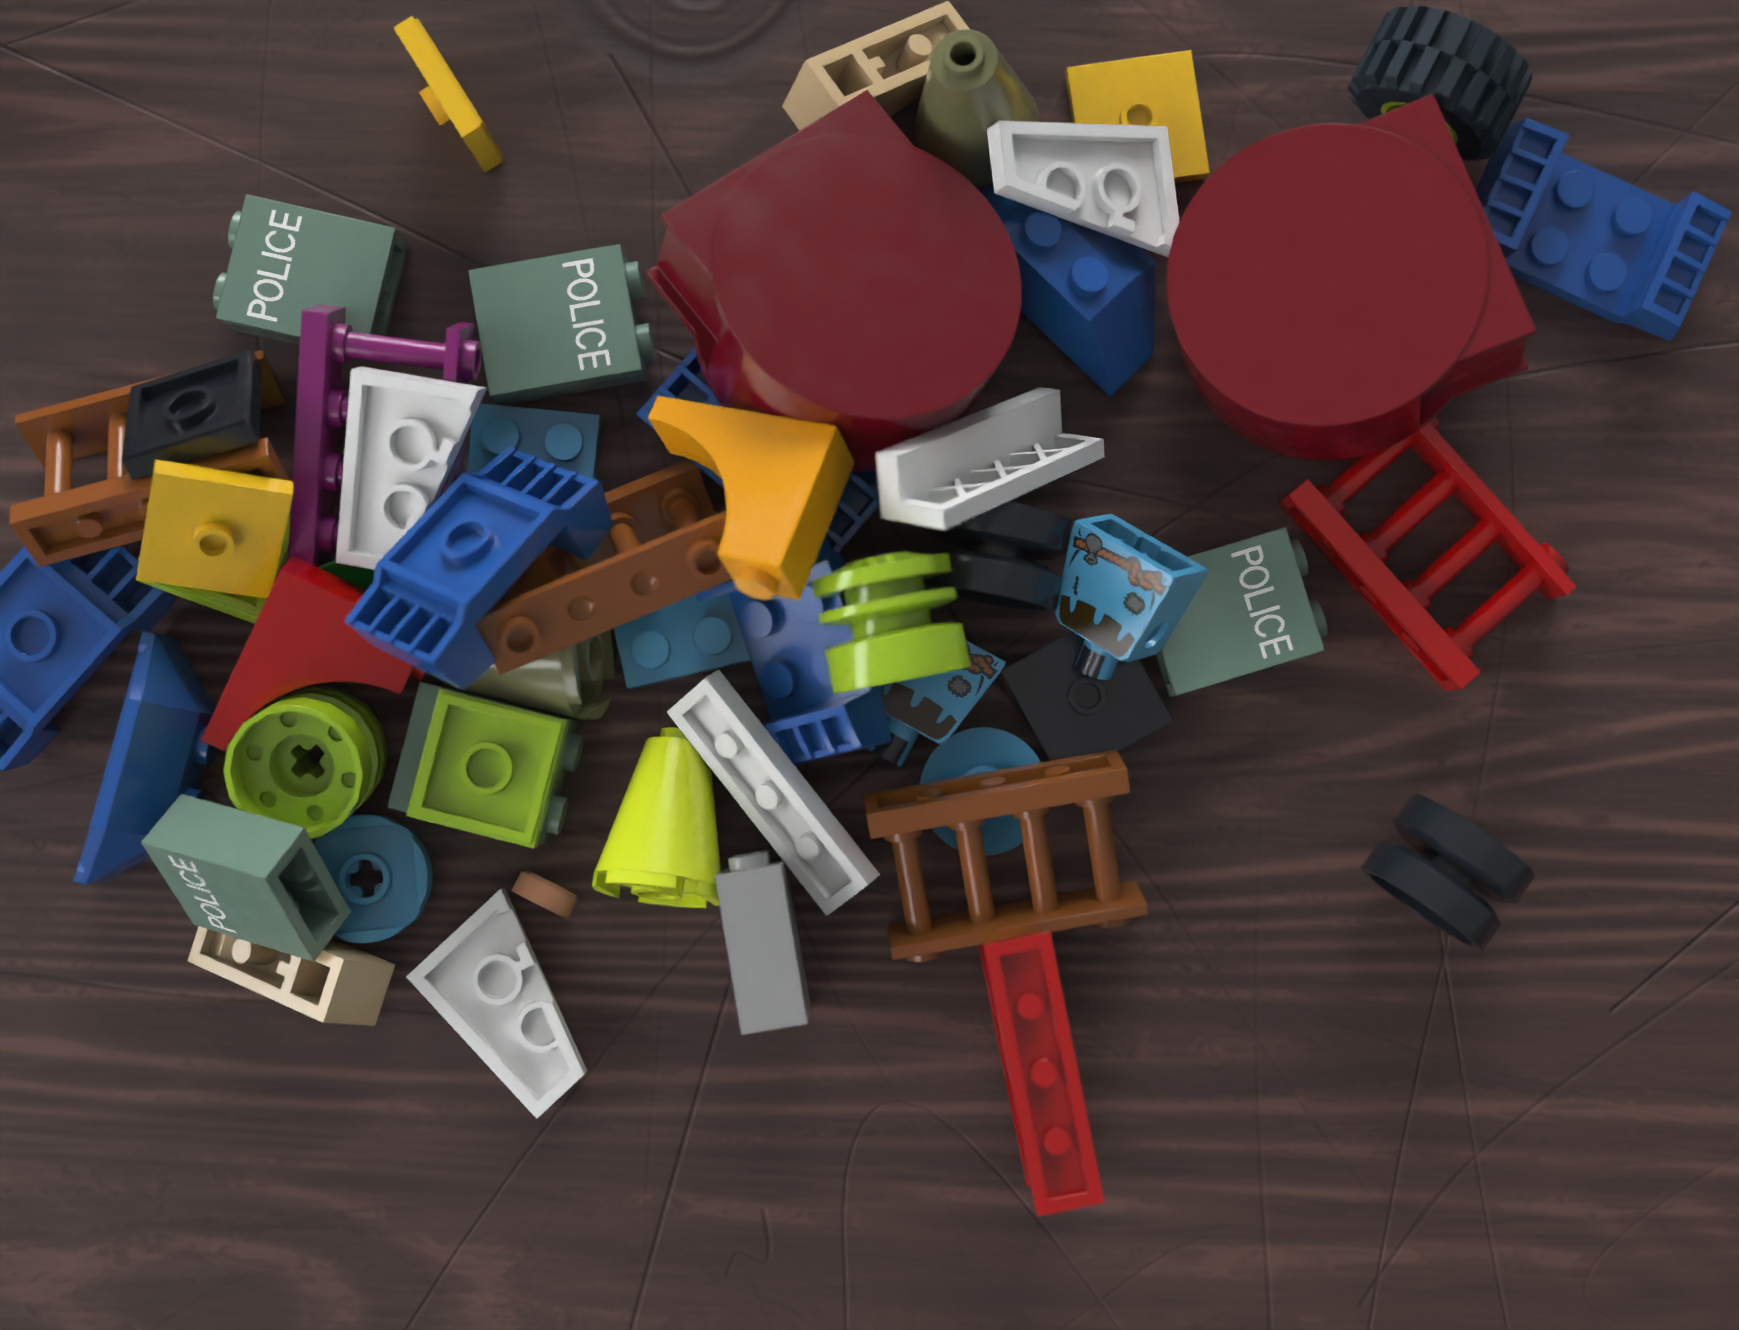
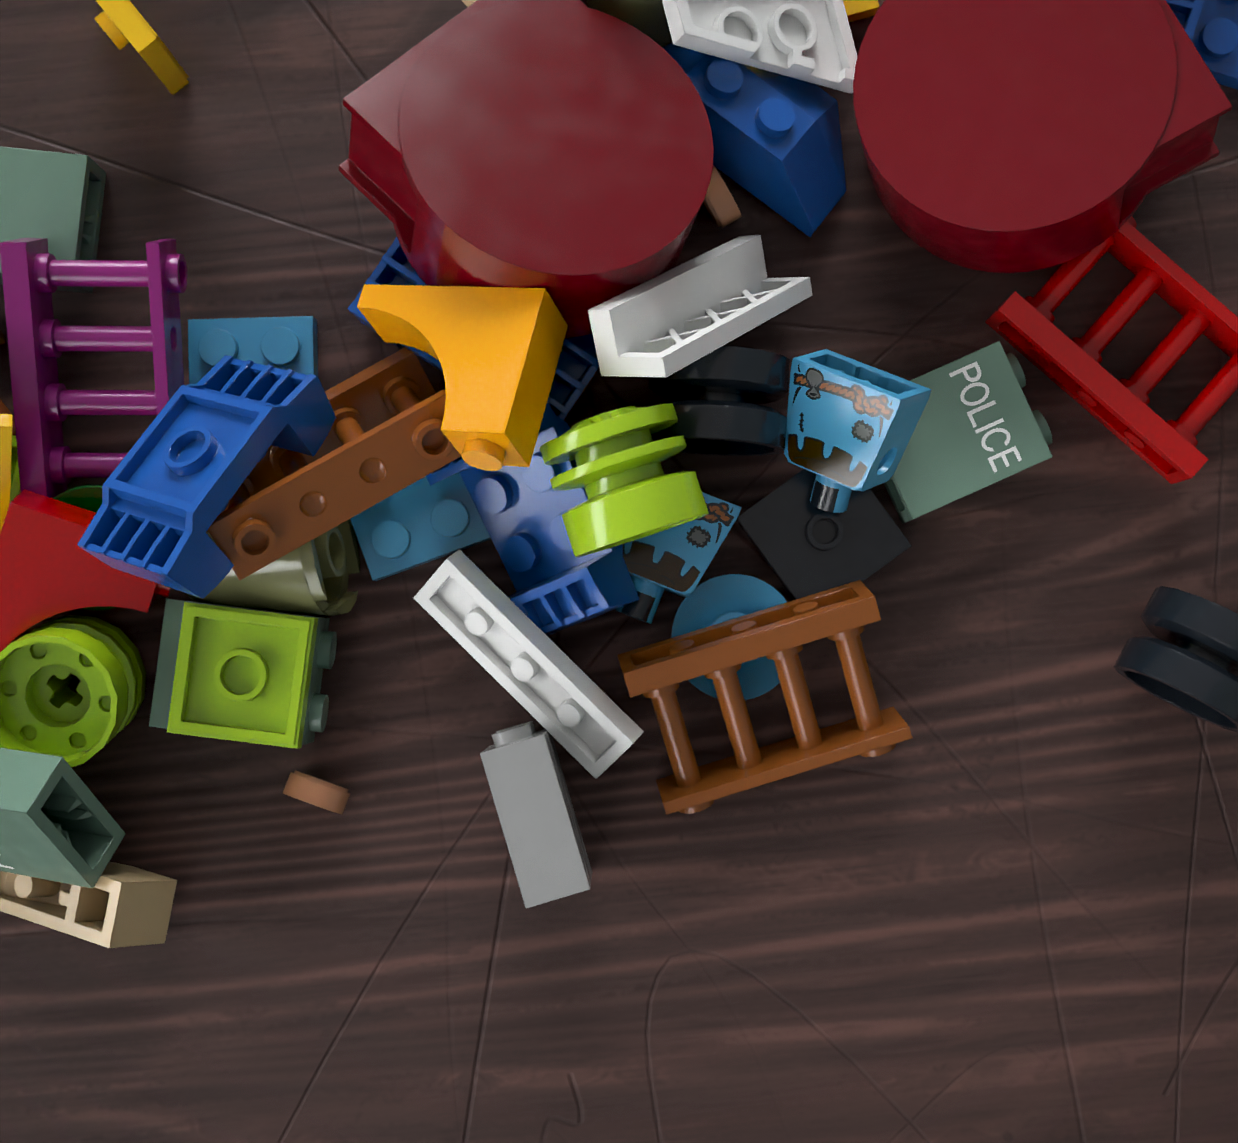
camera: 10 degrees left, 0 degrees up
dark azure plate [314,814,433,943] -> none
white wing [335,367,487,570] -> none
white wing [406,887,587,1119] -> none
sand green brick [468,244,656,406] -> none
neon yellow cone [592,727,721,908] -> none
red fence [978,930,1105,1216] -> none
none -> nougat tile [703,165,742,228]

